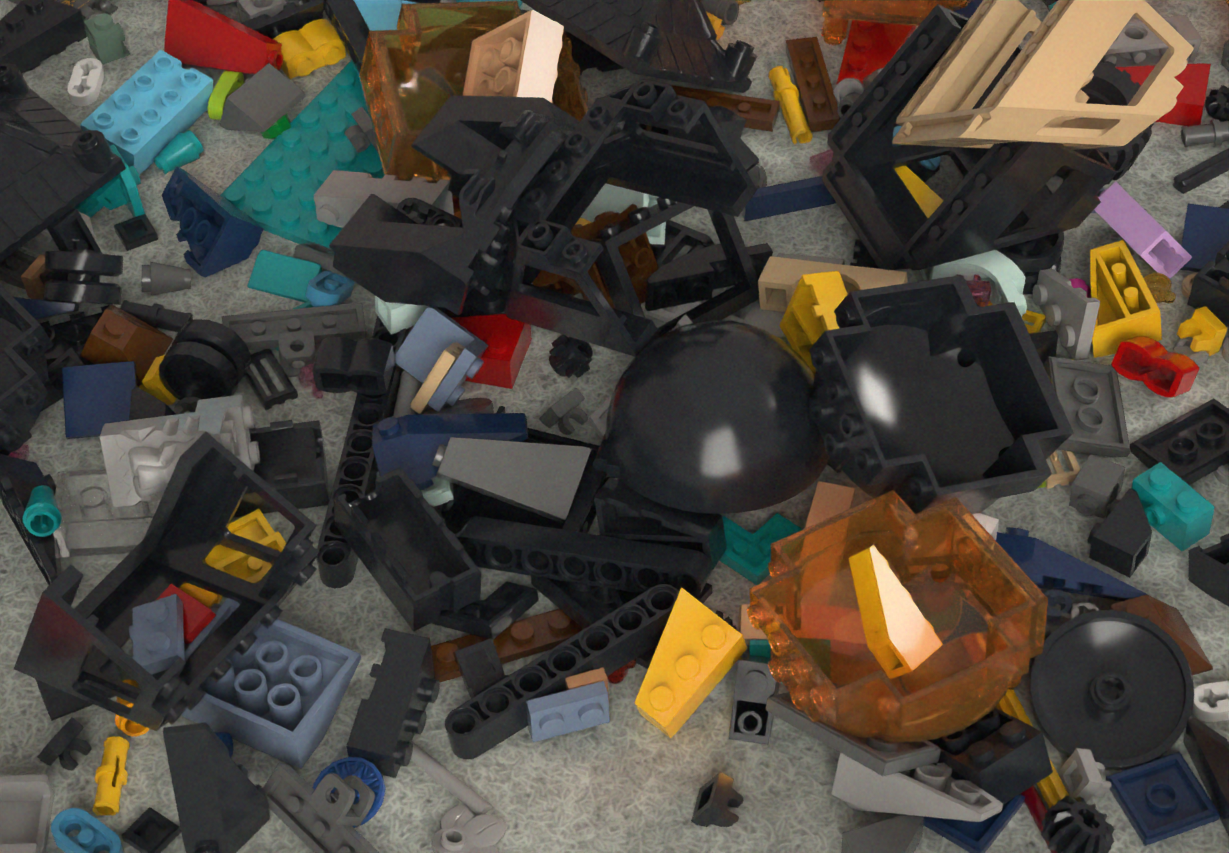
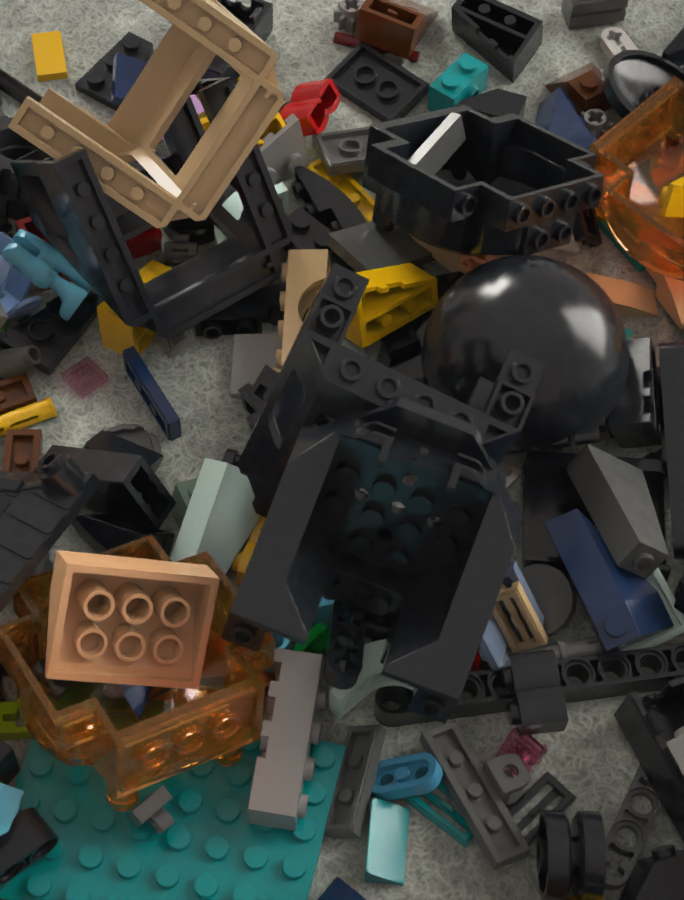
camera: 110 degrees left, 10 degrees up
none -> dark grey tile [408,112,466,175]

